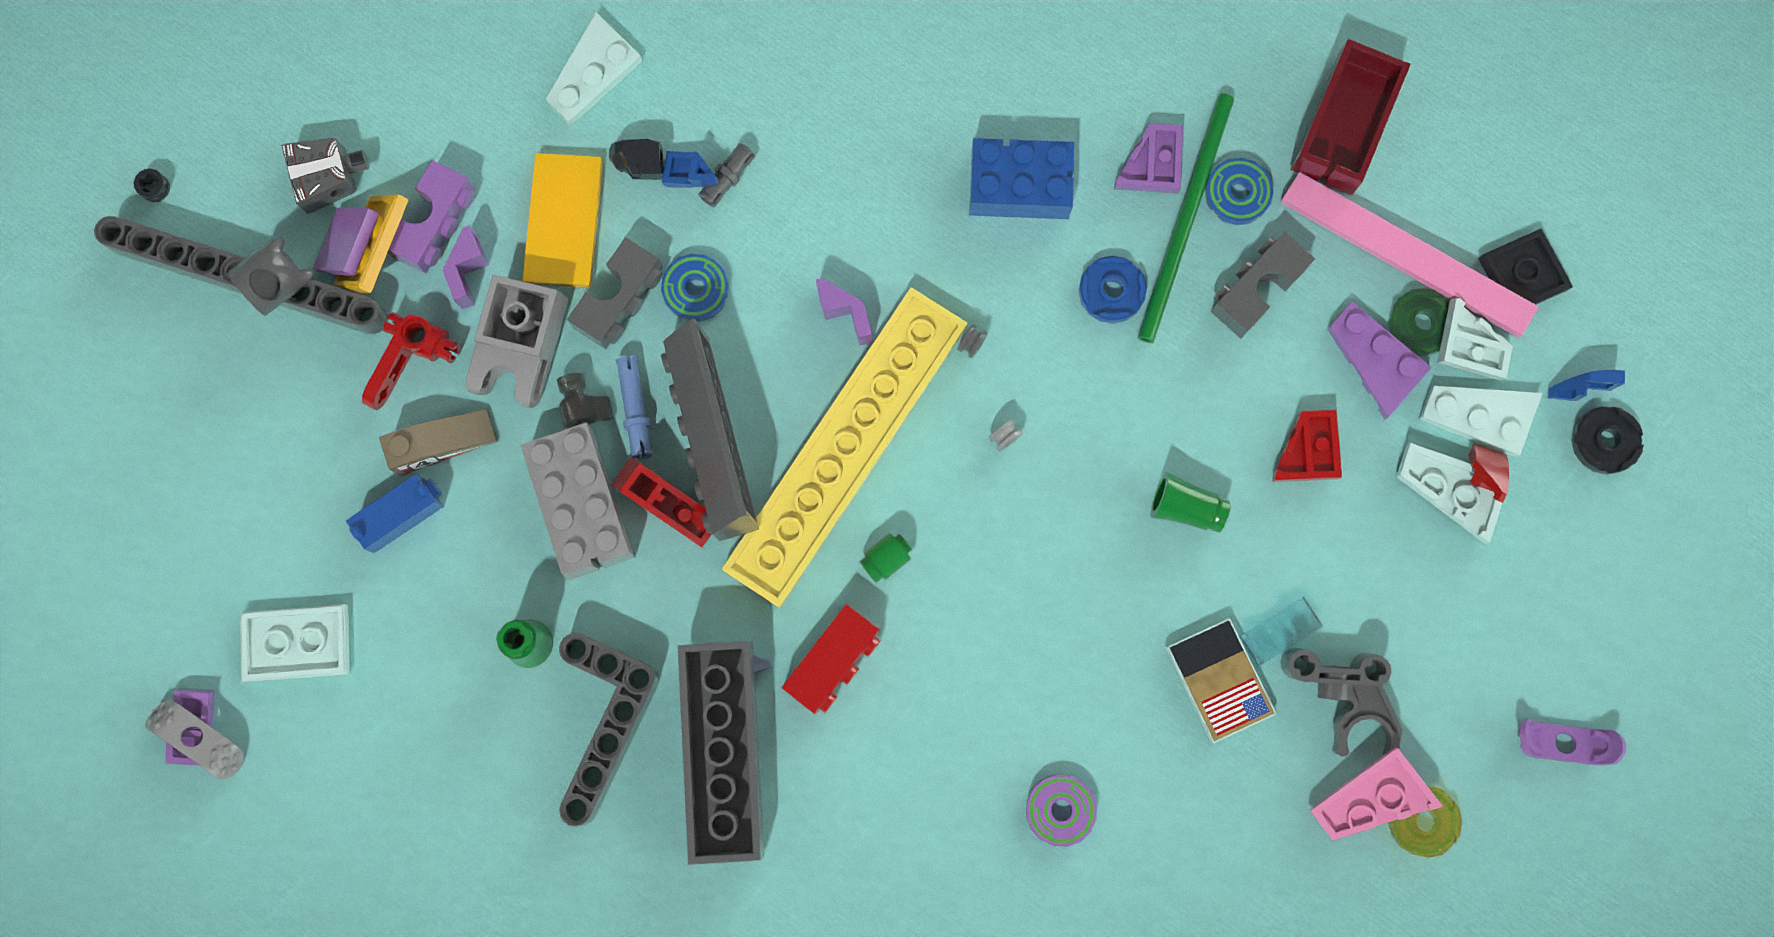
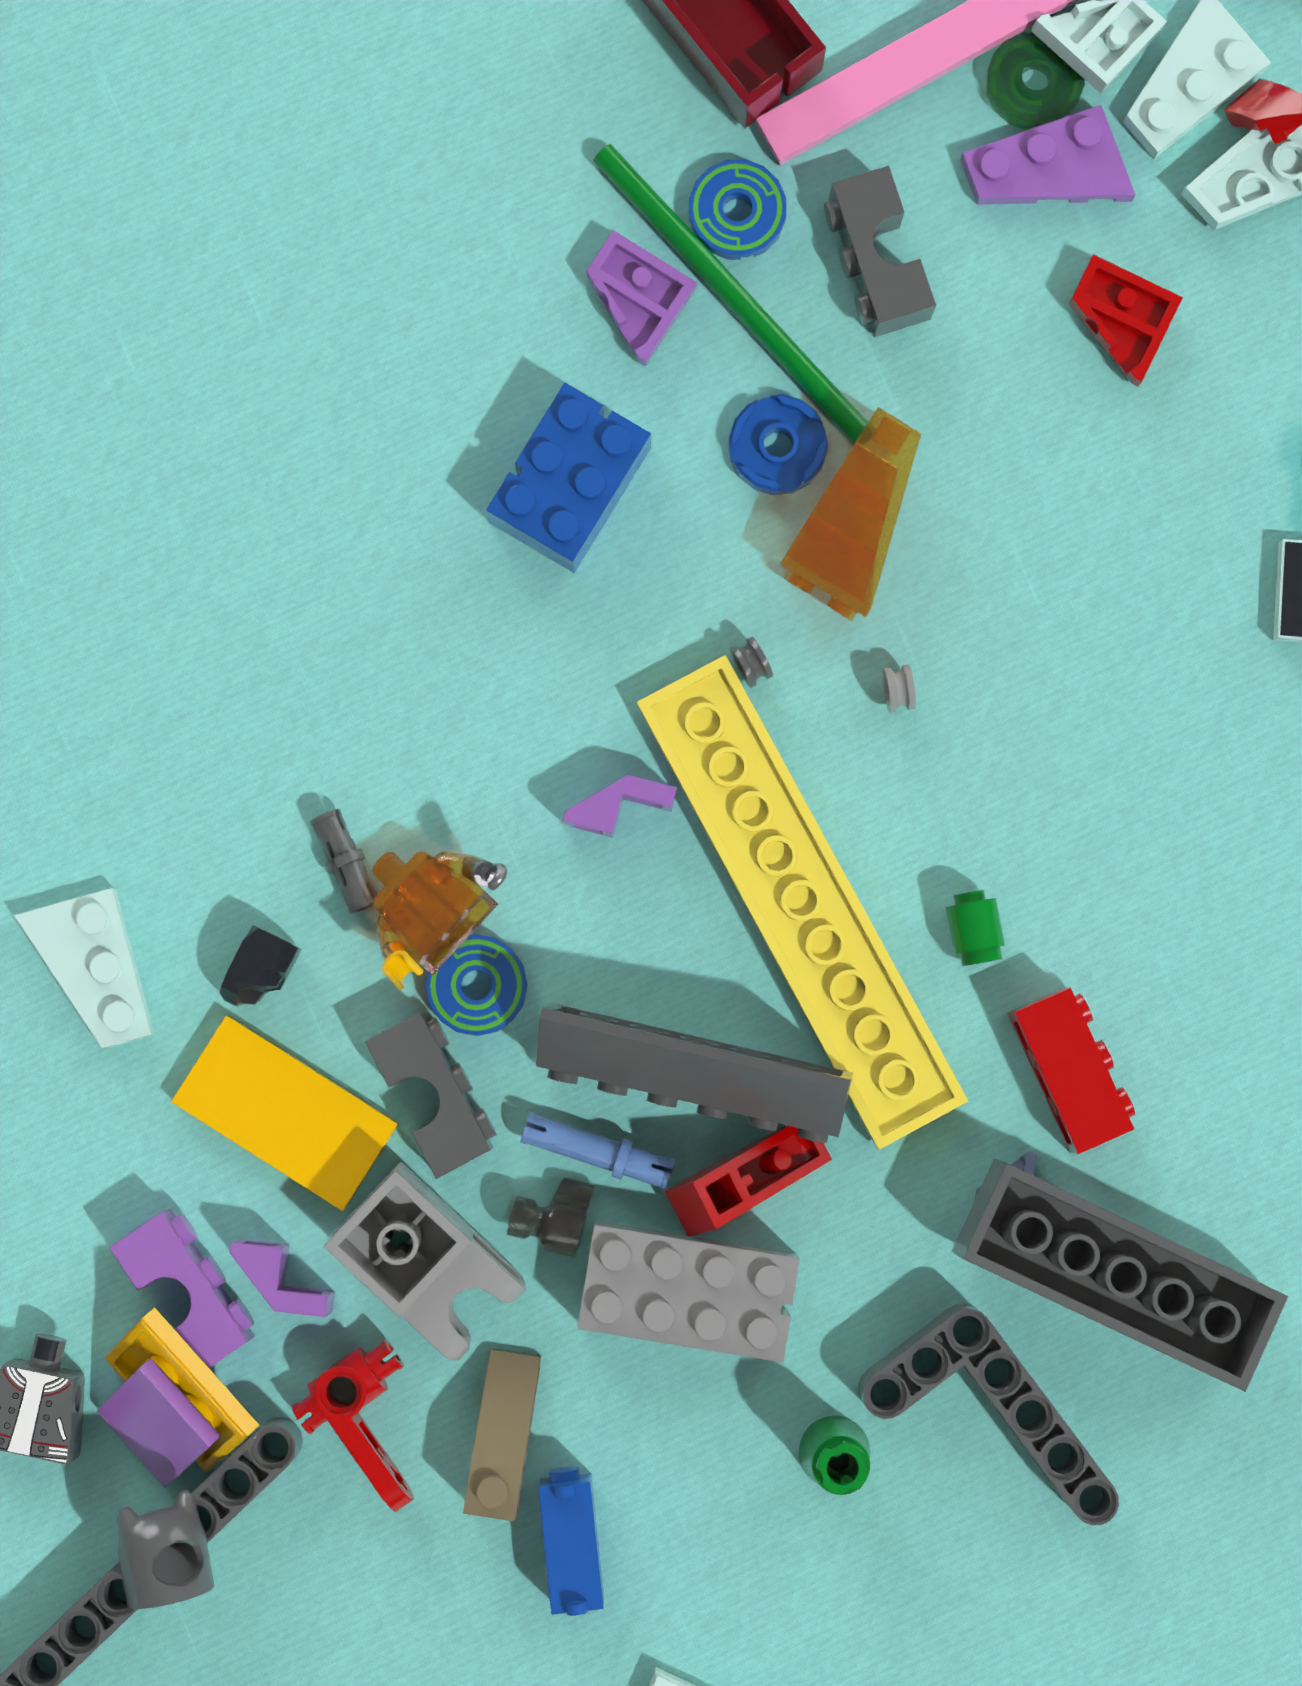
camera: 65 degrees left, 5 degrees up
blue slope [661,151,718,188] -> none
green plant [1150,472,1231,533] -> none
none -> clear orange torso [372,850,507,991]
none -> clear orange slope [780,407,921,621]

